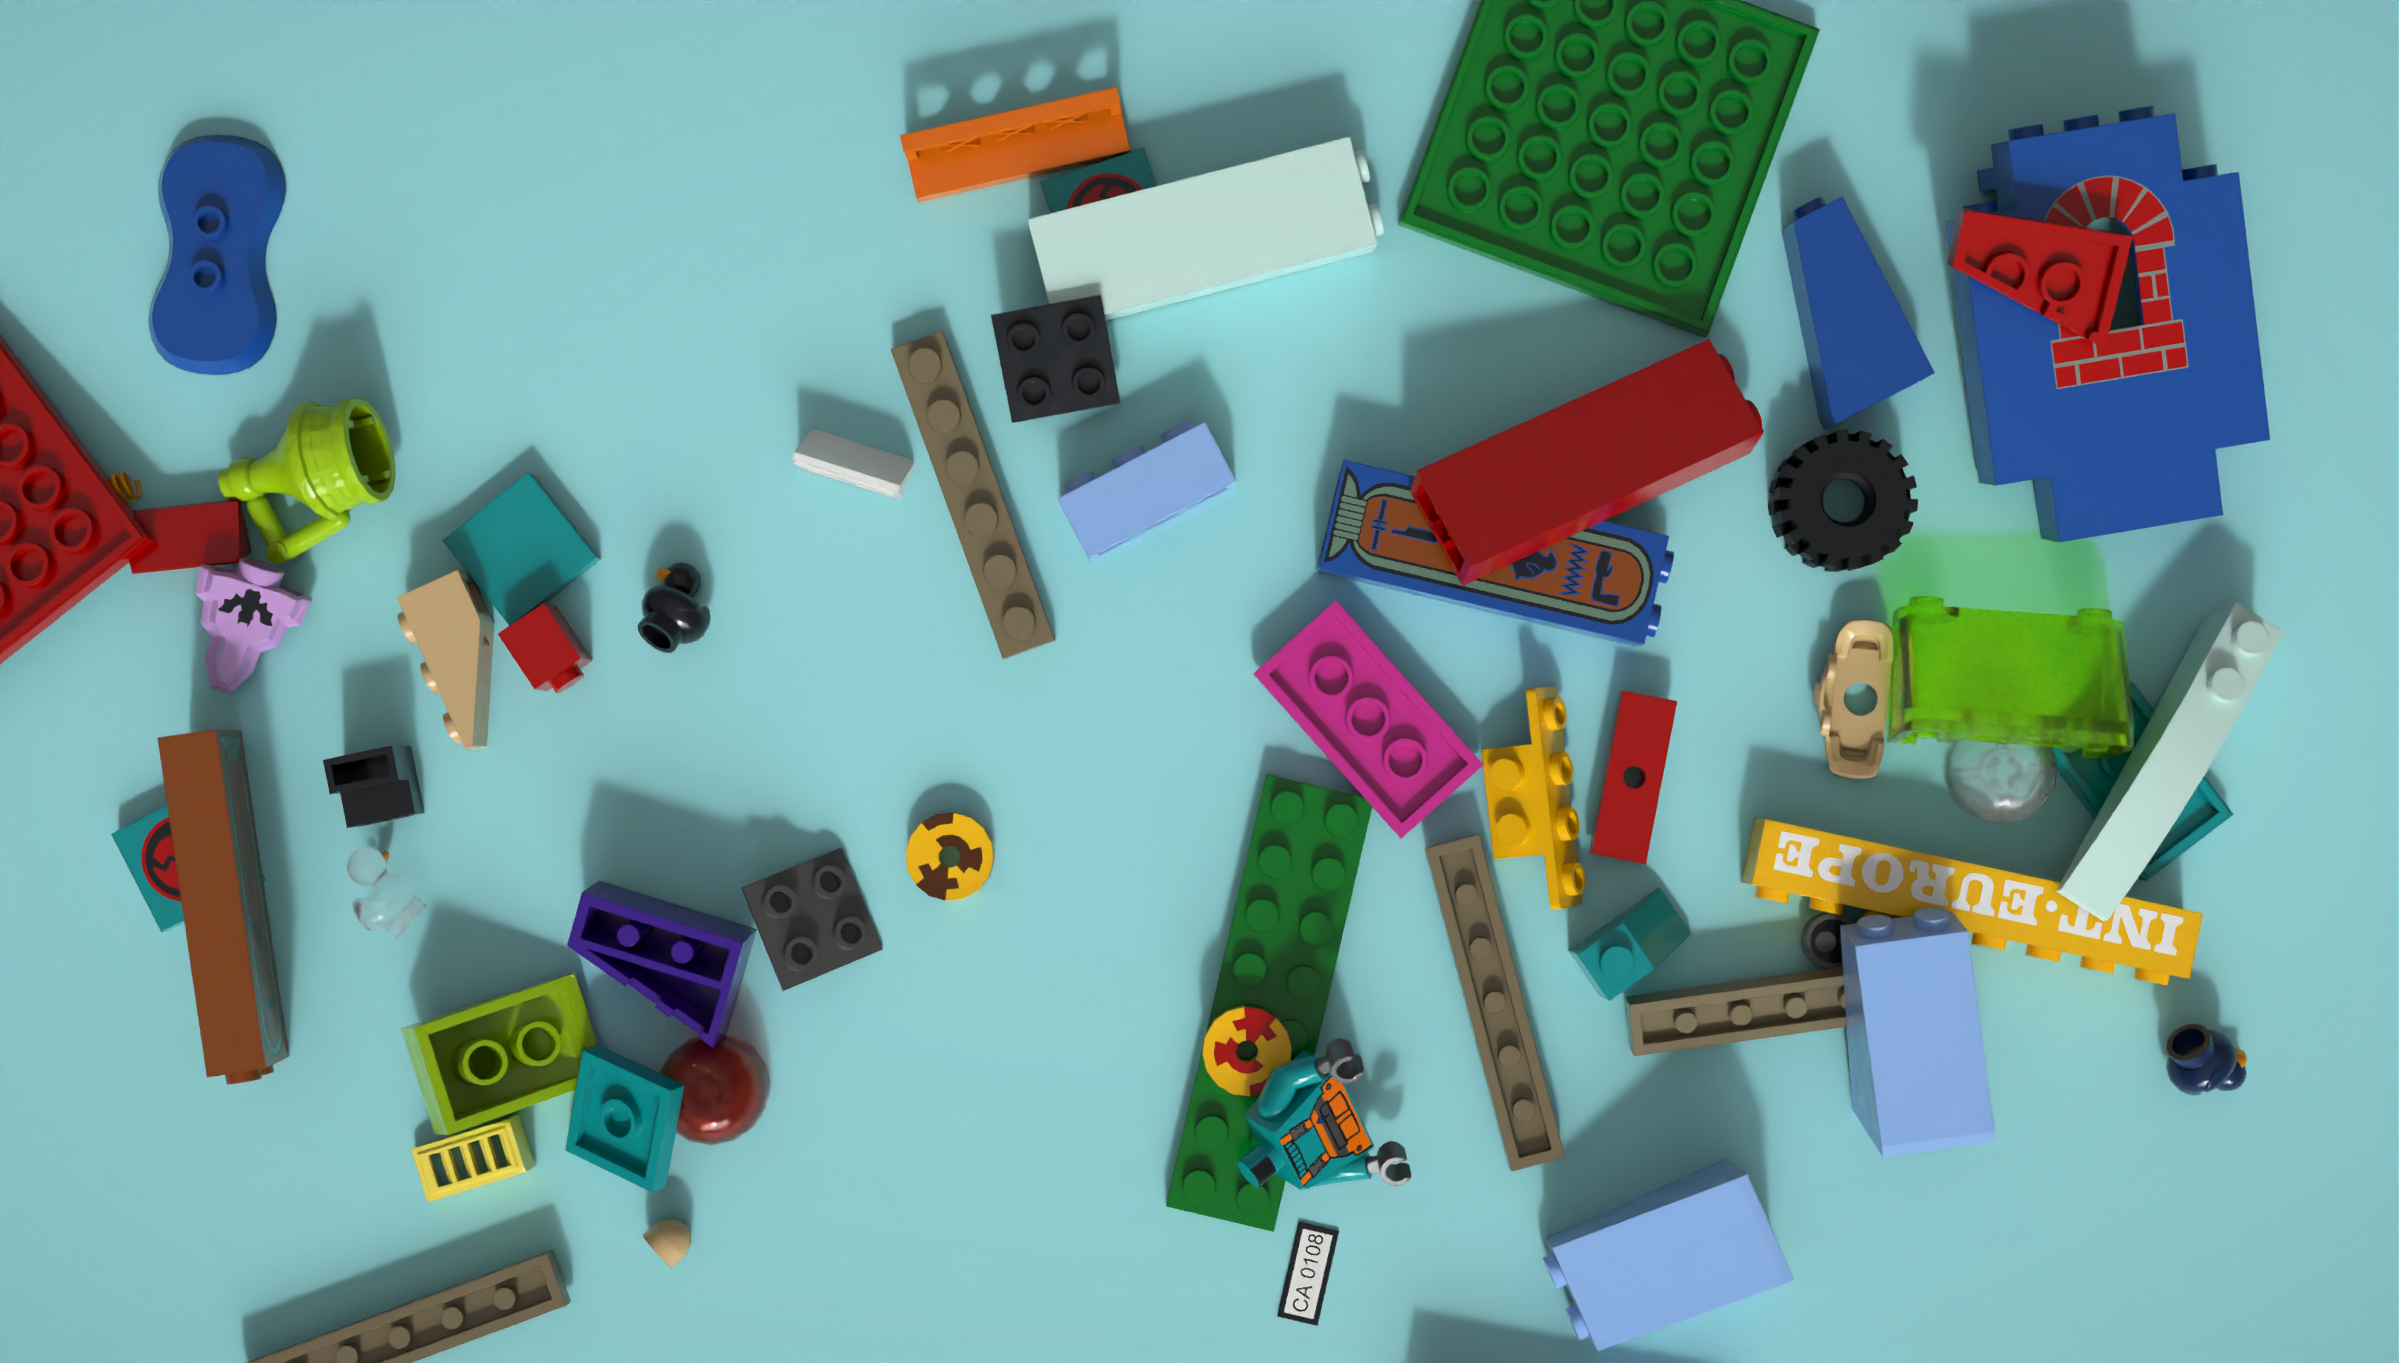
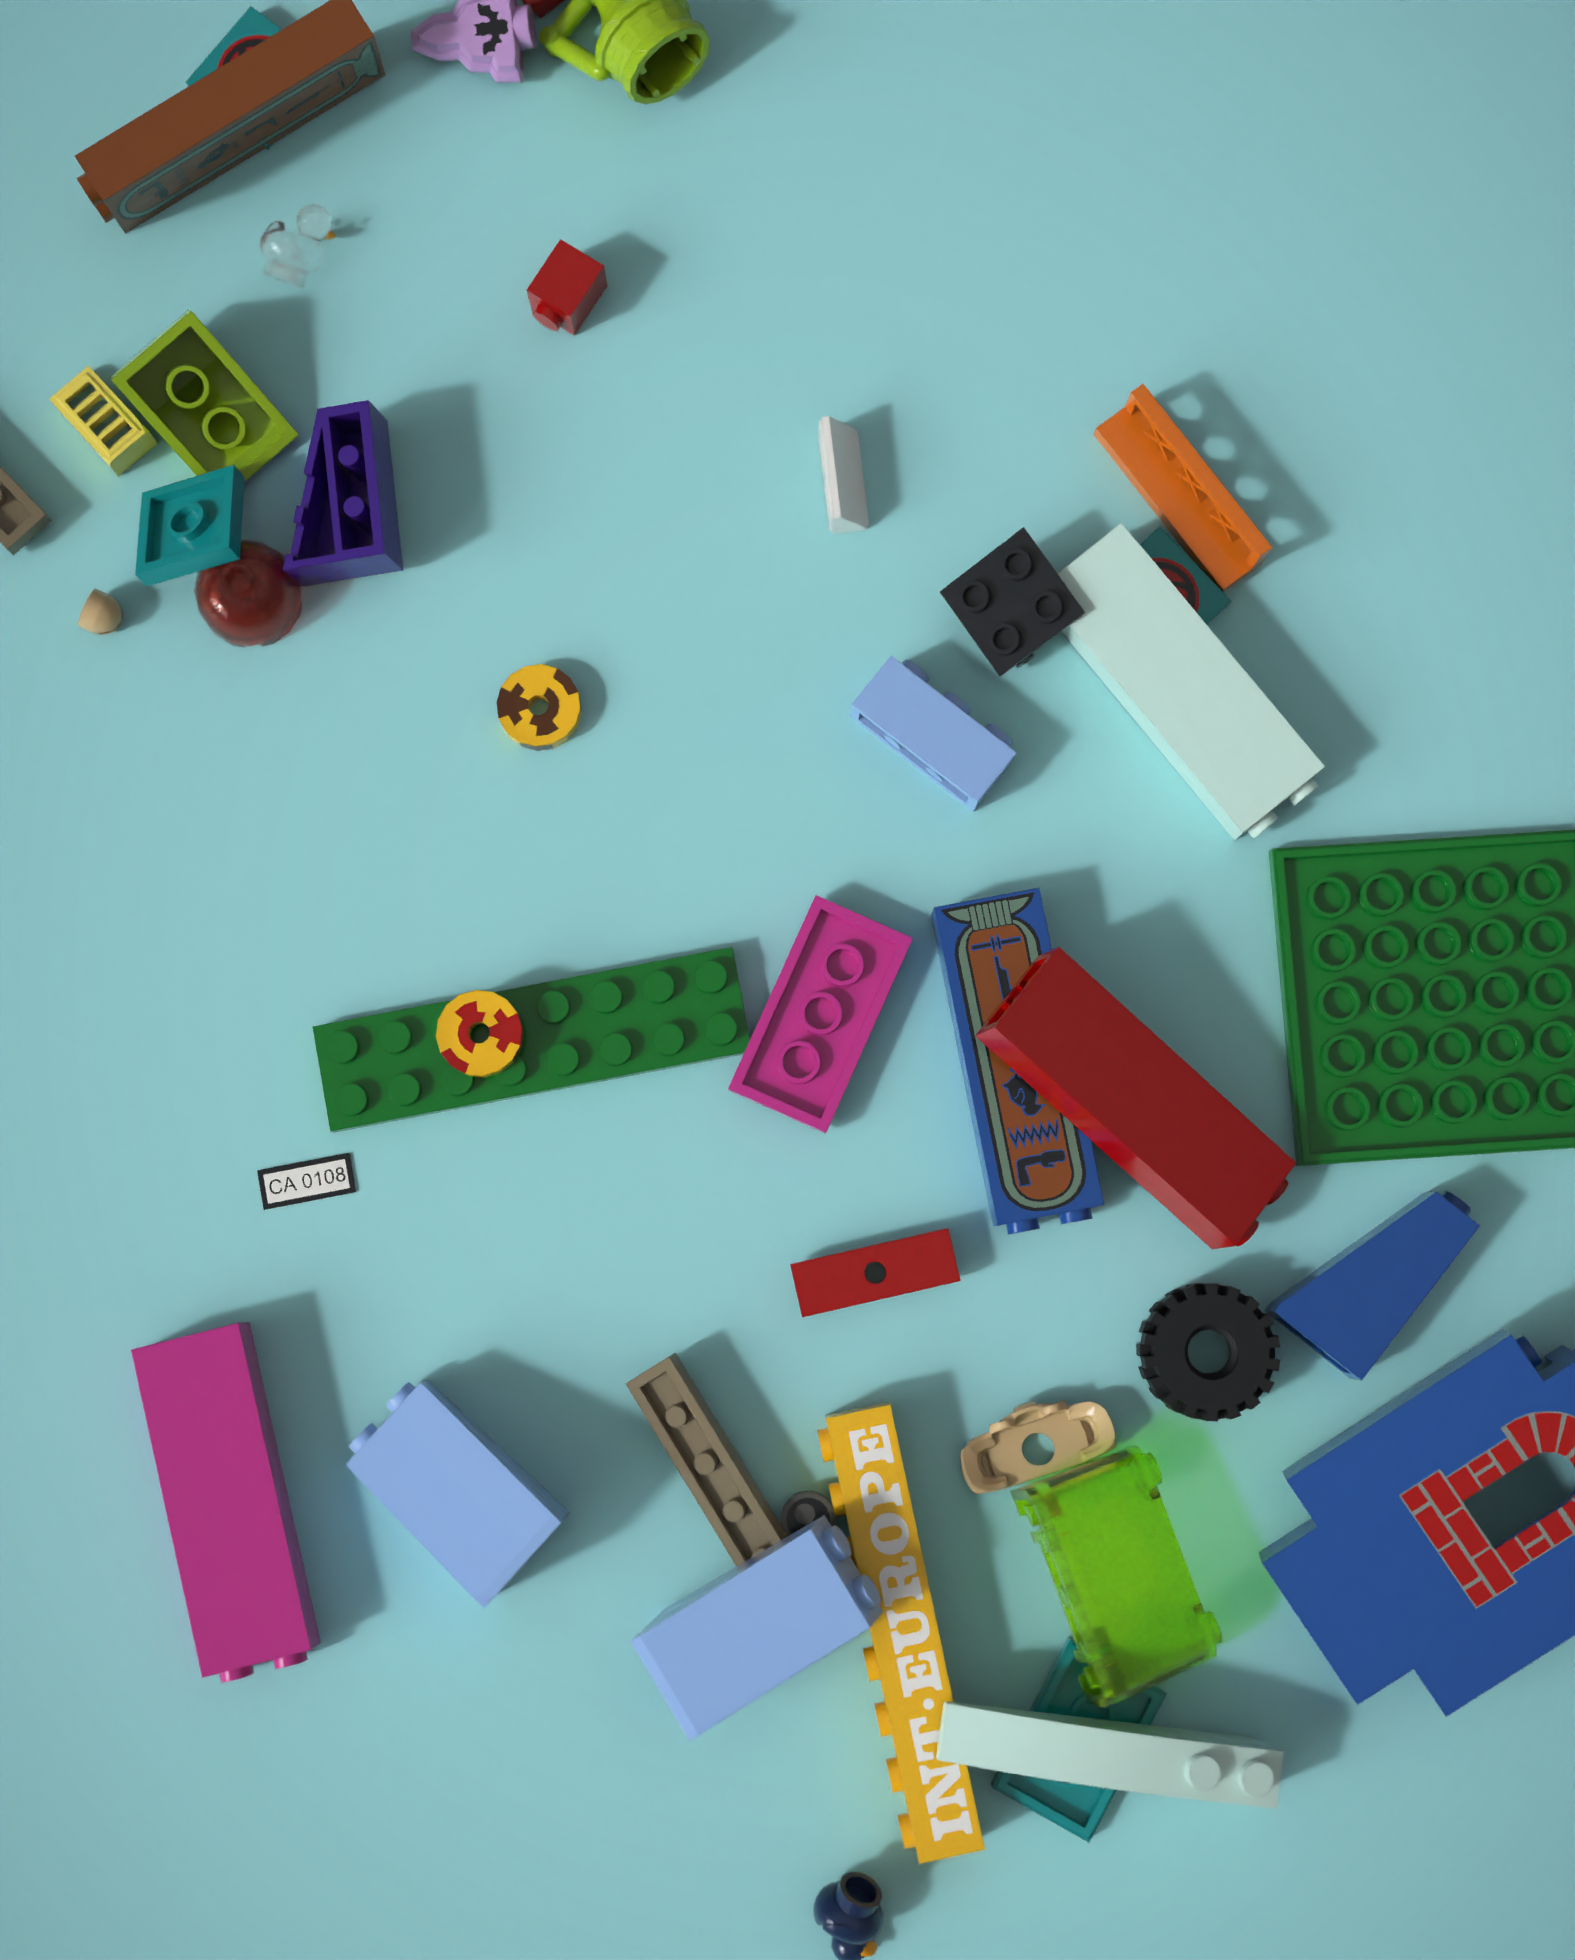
camera: 65 degrees right, 5 degrees down
black piece [323,746,424,828] -> none
tan slope [397,570,494,750] -> none
teal tile [442,472,601,626] -> none
black animal [638,562,711,653] -> none
dark grey hinge [741,848,883,991] -> none
dark tan plate [890,331,1055,659] -> none
torso [1237,1038,1411,1190] -> none
dark tan plate [1424,834,1565,1172] -> none
yellow bracket [1481,686,1586,910] -> none
teal slope [1568,888,1691,1001] -> none
clear cylinder [1942,714,2058,825] -> none
red wing [1947,208,2133,349] -> none

